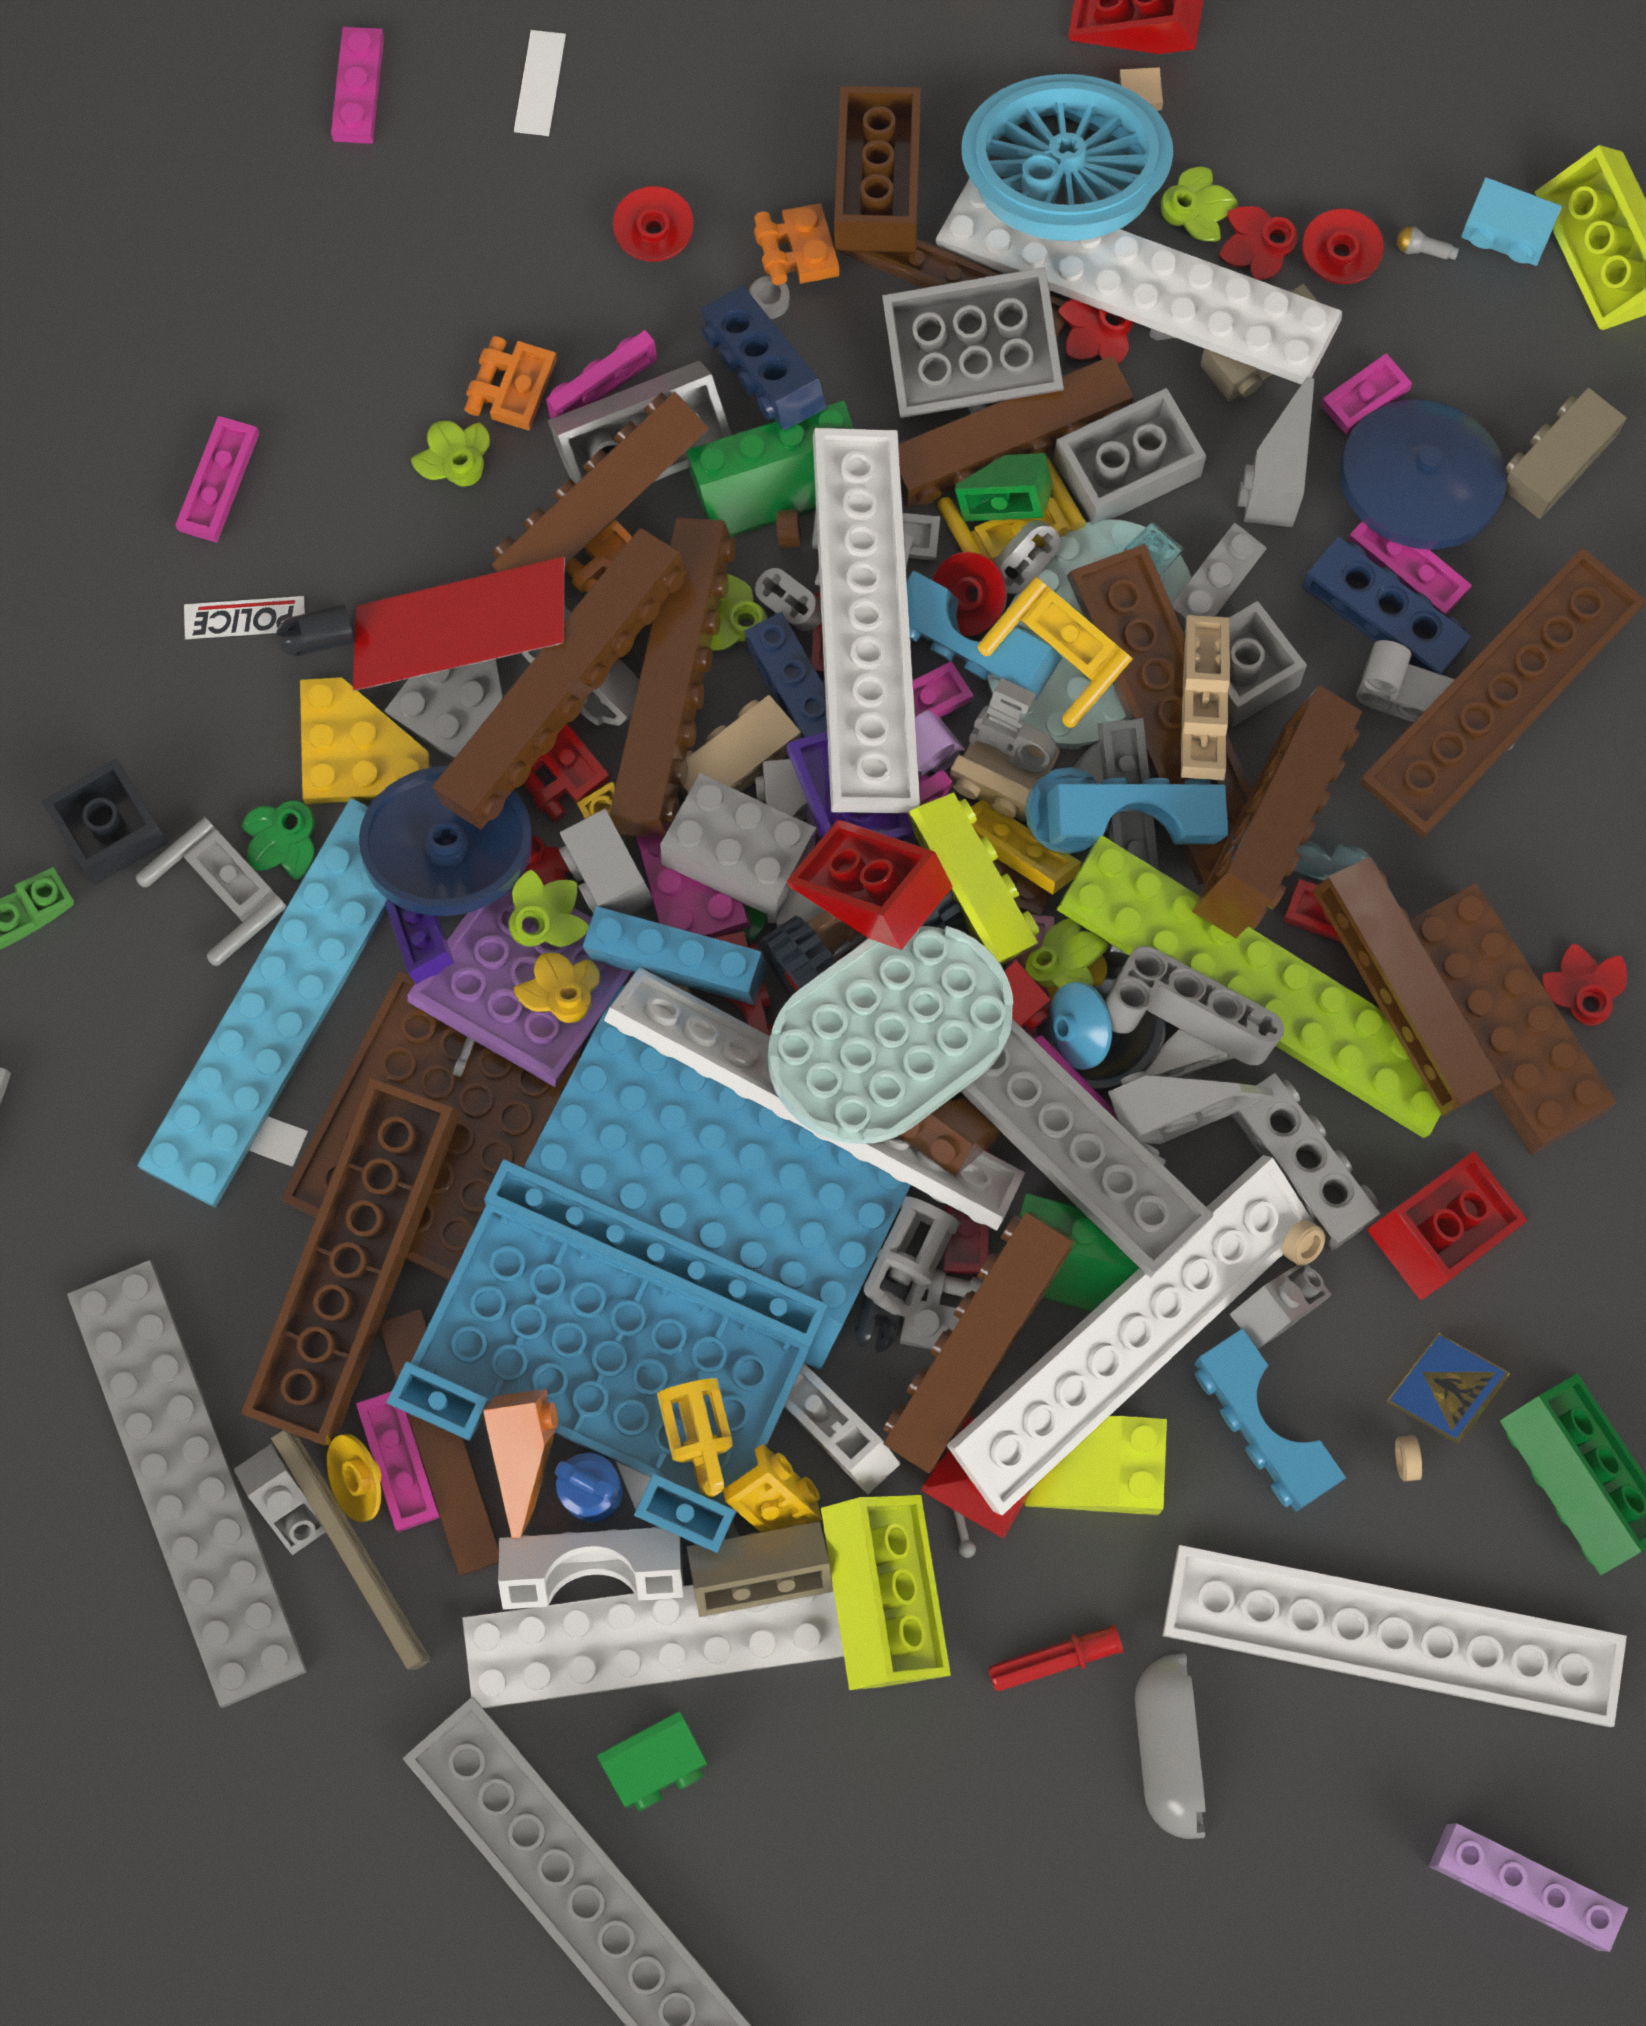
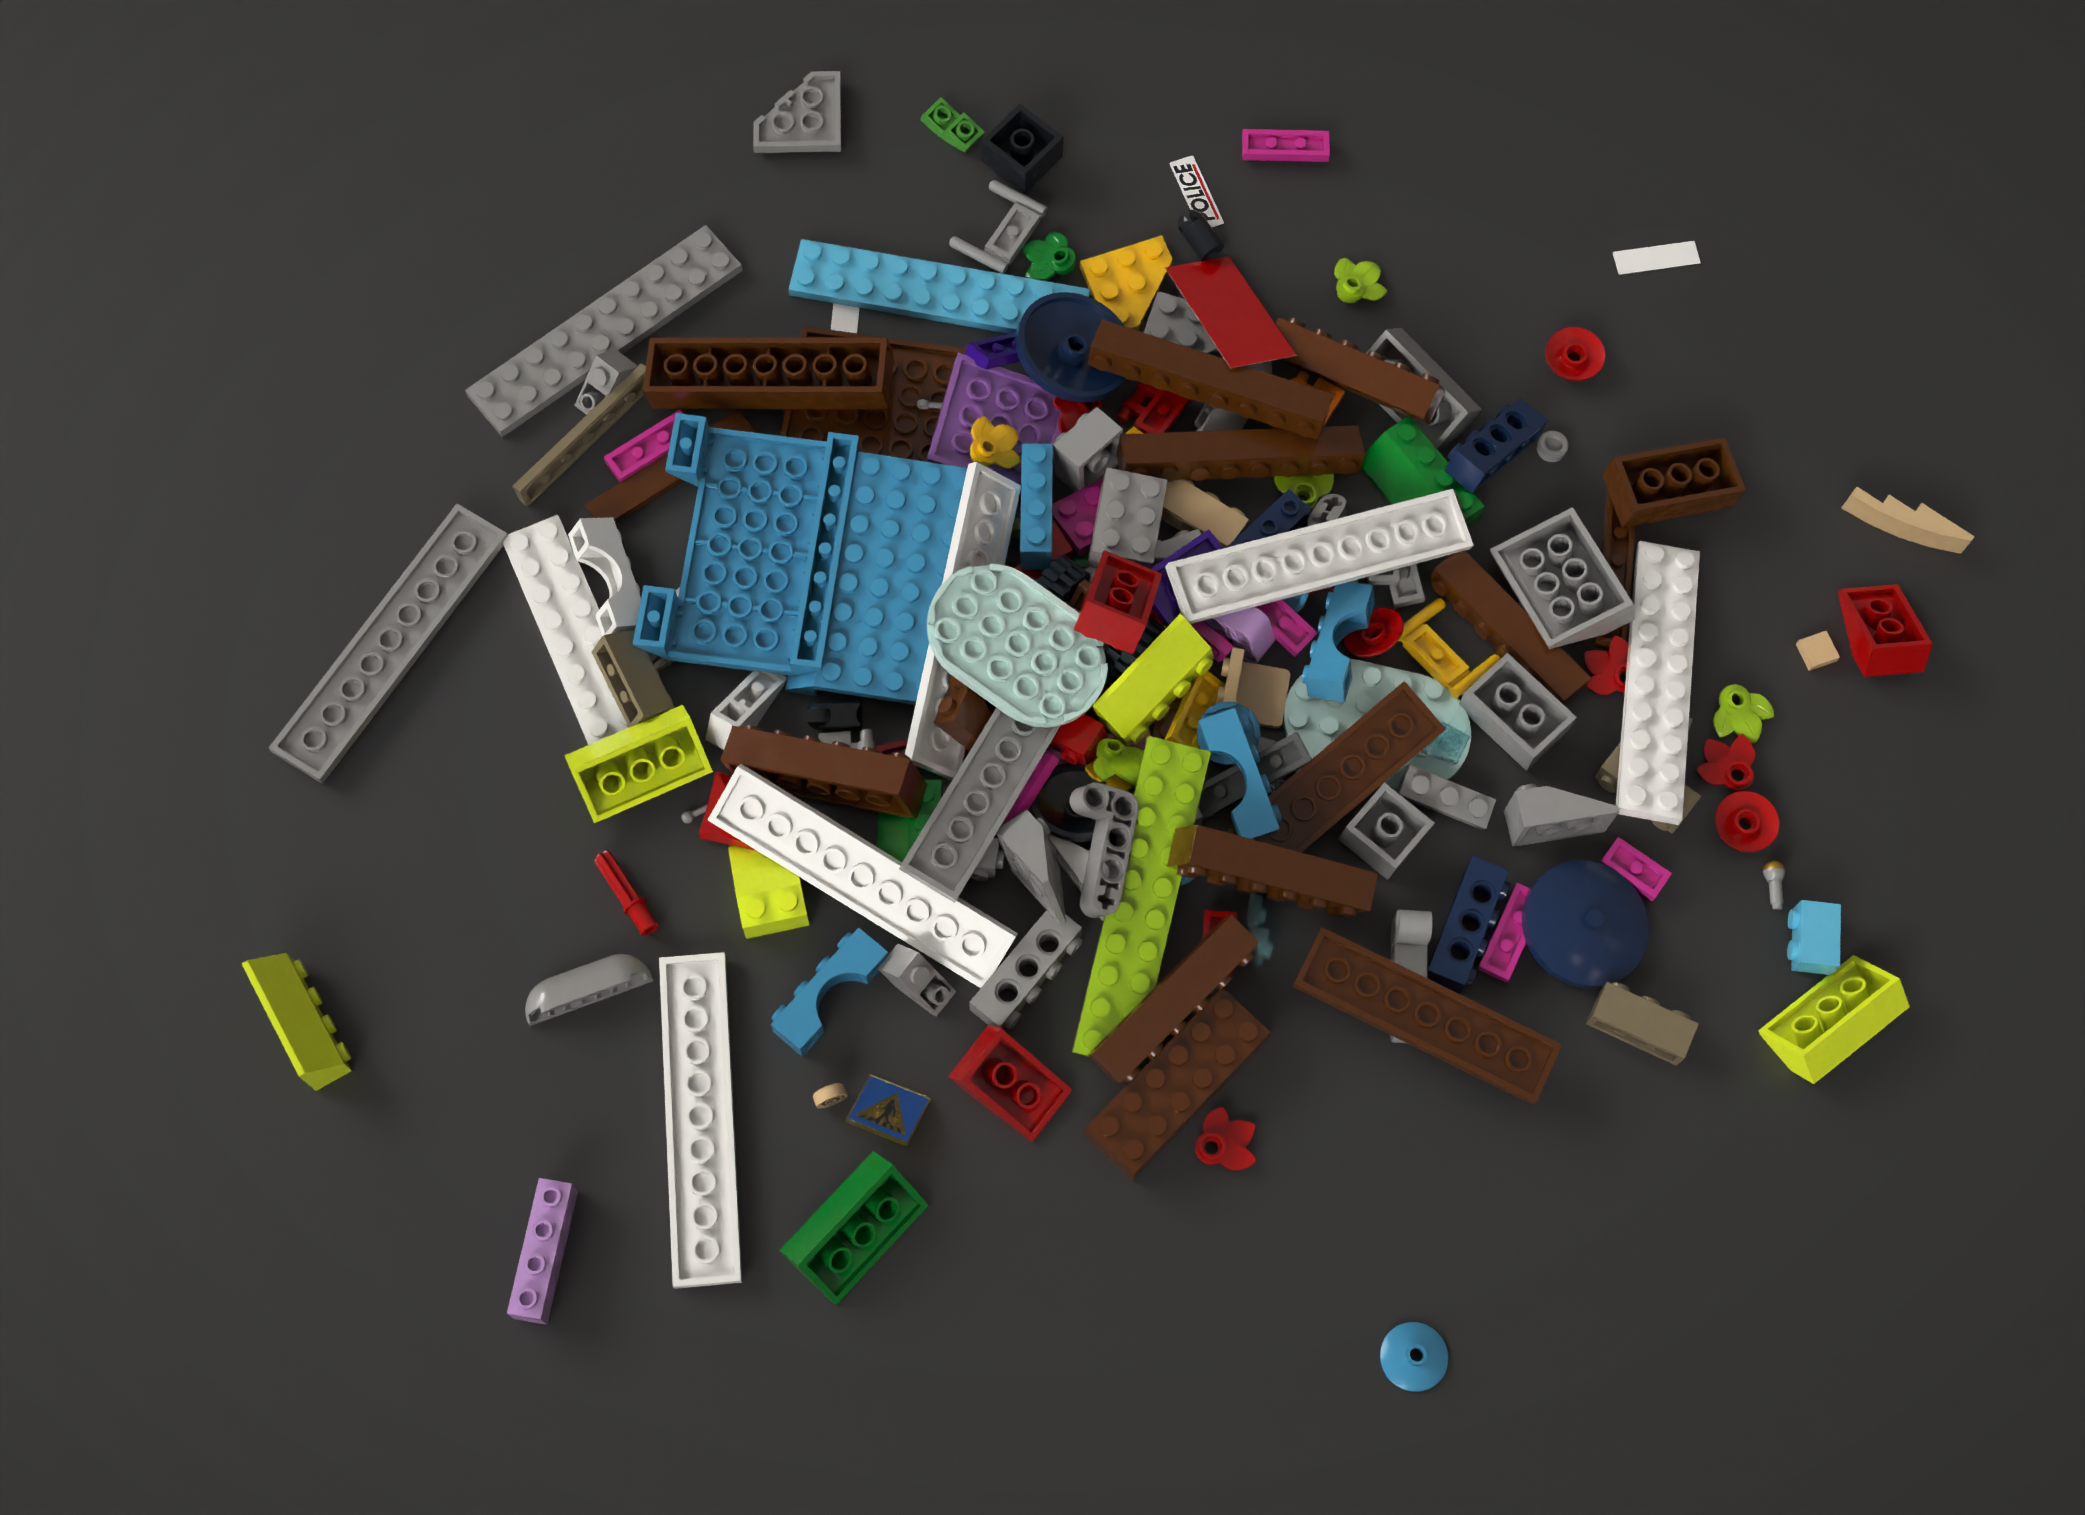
camera: 70 degrees right, 5 degrees down
yellow dish [327,1434,381,1522] -> none
dark pink plate [331,27,384,144] -> none
orange plate [464,336,557,431] -> none
slope [483,1389,558,1538] -> none
lime plate [508,870,589,947] -> none
dark pink plate [546,330,657,419] -> none
blue piece [555,1453,623,1523] -> none
green slope [597,1711,708,1812] -> none
yellow piece [657,1378,733,1498] -> none
yellow bracket [723,1444,822,1532] -> none
orange plate [754,203,839,285] -> none
reddish brown axle [776,509,801,548] -> none
light grey piece [864,1196,960,1317] -> none
green slope [955,453,1053,521] -> none
medium azure piece [962,74,1173,241] -> none
light grey piece [969,678,1057,773] -> none
yellow plate [977,576,1133,728] -> none
light grey beam [994,520,1060,594] -> none
dark azure dish [1049,982,1112,1069] -> none
tan slope [1181,615,1230,780] -> none
tan tile [1282,1220,1325,1266] -> none

